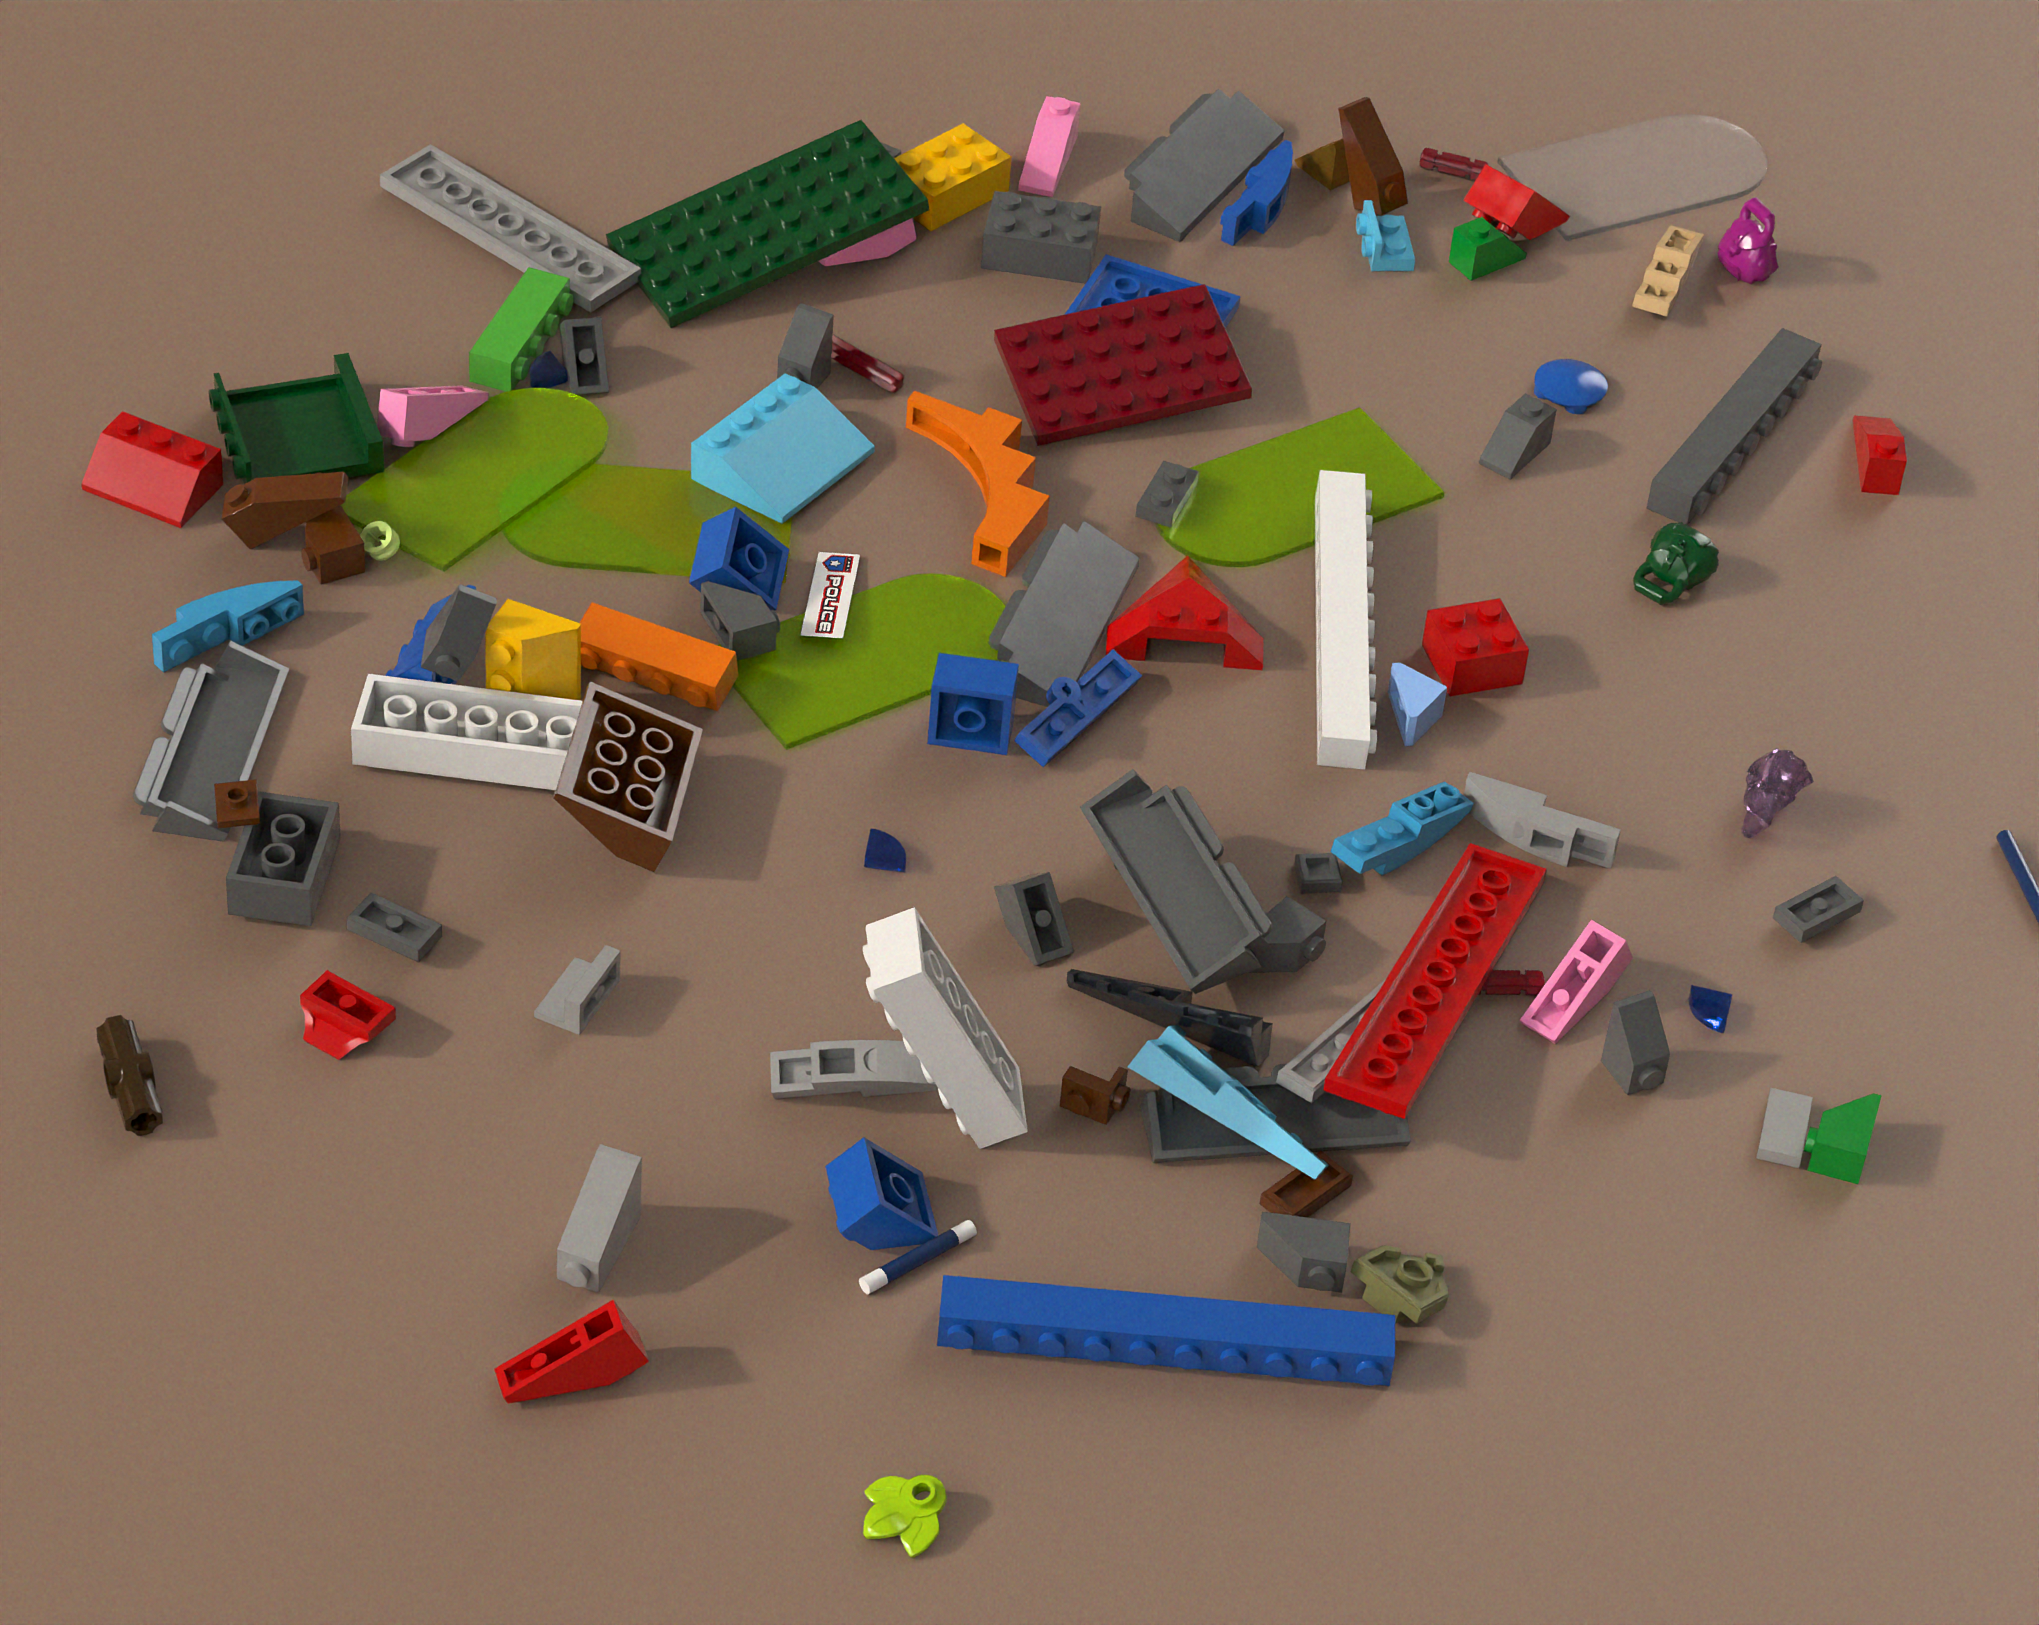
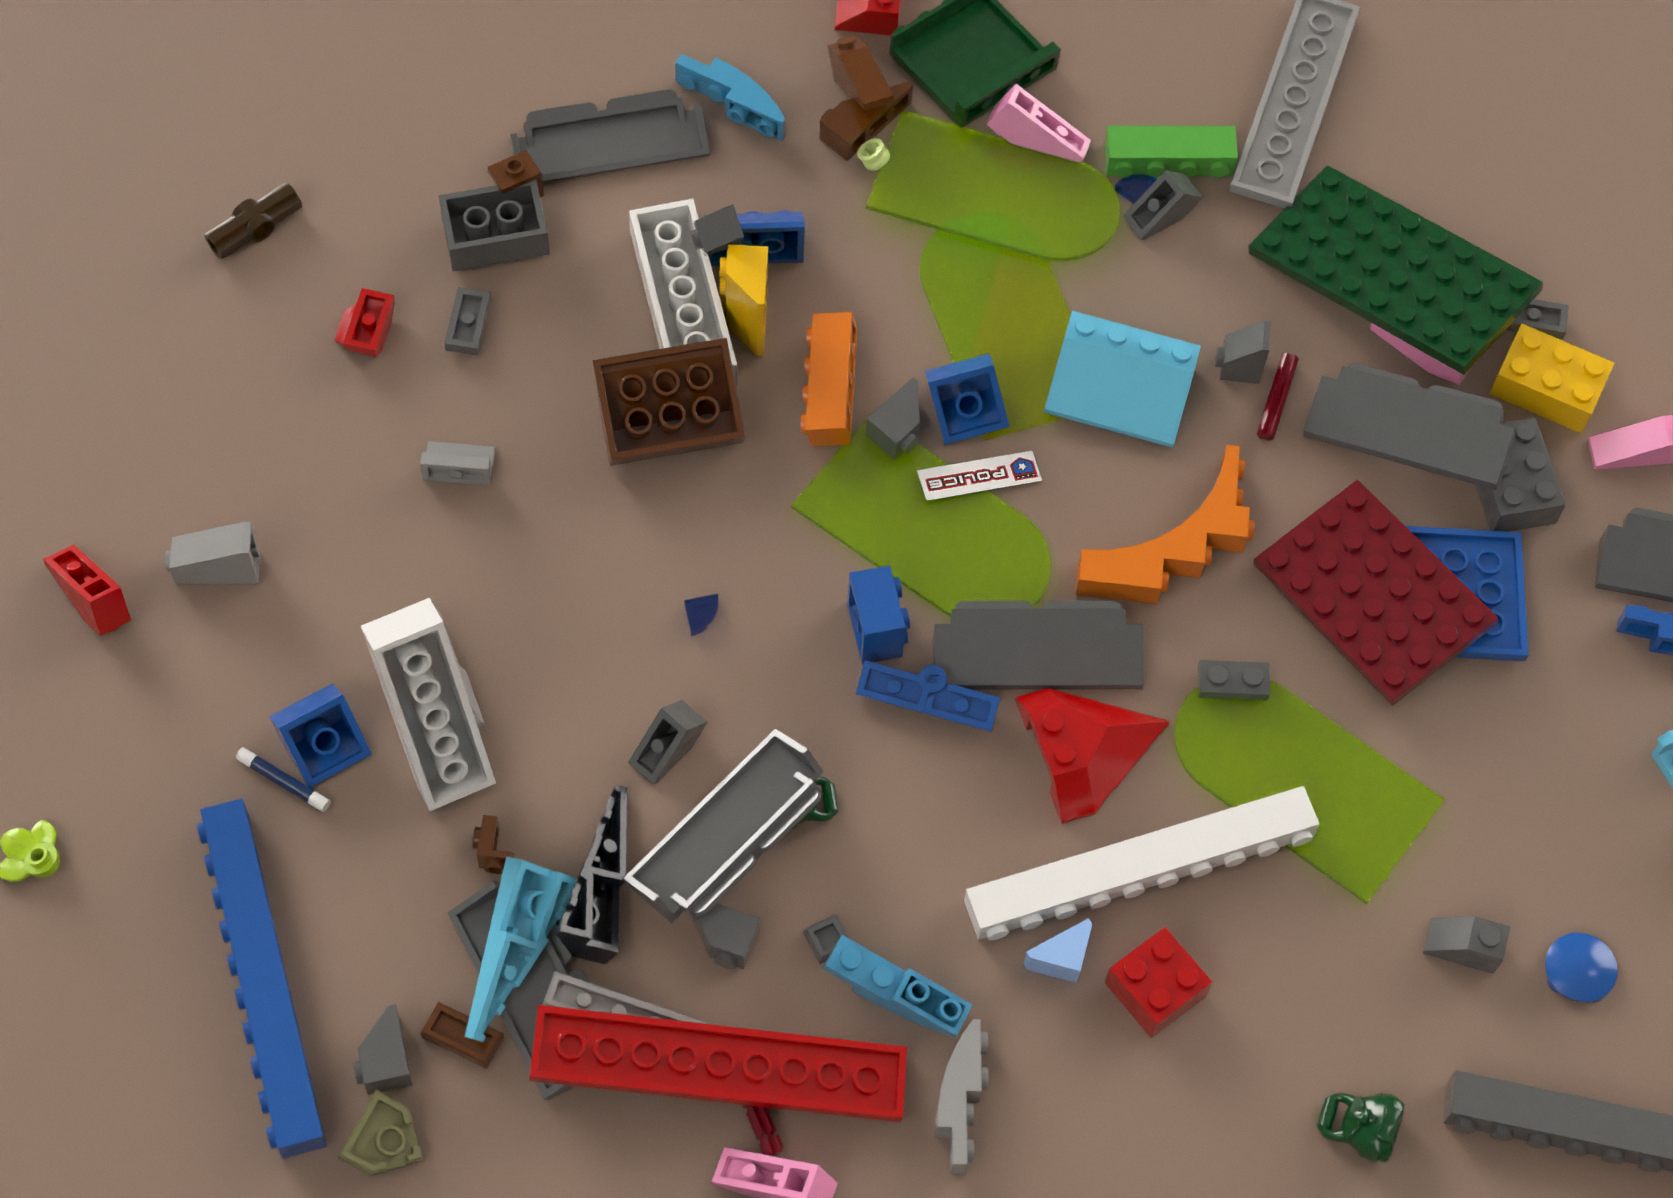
camera: 70 degrees right, 20 degrees up
none -> dark grey slope [1304,363,1515,490]

